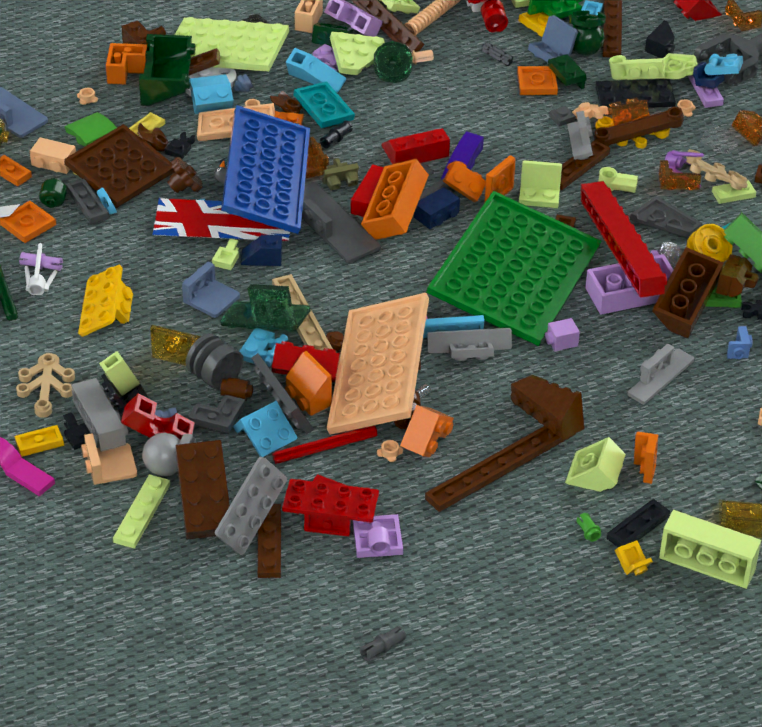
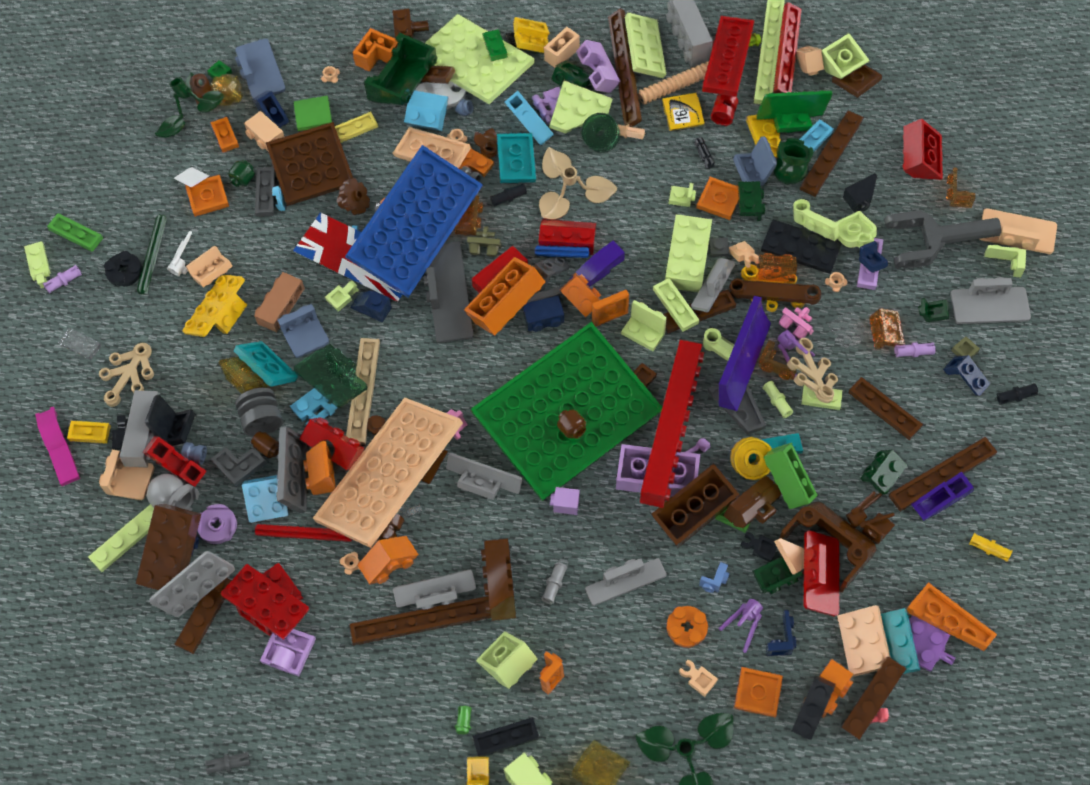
camera: 30 degrees right, 20 degrees up
lavender pin [19,252,63,271] -> none
yellowish green arch [99,351,140,396] -> none
reddish brown plate [137,123,169,151] -> none
black plate [165,132,195,159] -> none
medium azure tile [423,315,484,338] -> none
clear gear [657,242,683,270] -> none
medium azure plate [704,54,743,75] -> none
none -> light nougat bracket [186,246,233,288]
none -> lavender plate [198,504,237,544]
none -> teal plate [234,341,298,387]
none -> dark blue slope [252,91,290,128]
none -> nougat brick [254,272,305,333]
none -> light grey bracket [393,569,476,609]
none -> green plate [482,29,508,62]
none -> yellow slope [514,17,549,53]
none -> blue axle [535,245,589,258]
none -> tan plant [539,147,617,220]
none -> light grey pin [541,562,567,604]
none -> reddish brown head [557,410,586,439]
none -> yellowish green plate [653,278,699,332]
none -> slope [662,93,705,131]
none -> yellowish green brick [665,214,712,292]
none -> orange plate [666,606,708,648]
none -> yellowish green bracket [669,183,696,207]
none -> dark purple arch [719,296,771,411]
none -> yellowish green pin [763,381,793,418]
none -> bright pink hips [779,307,814,340]

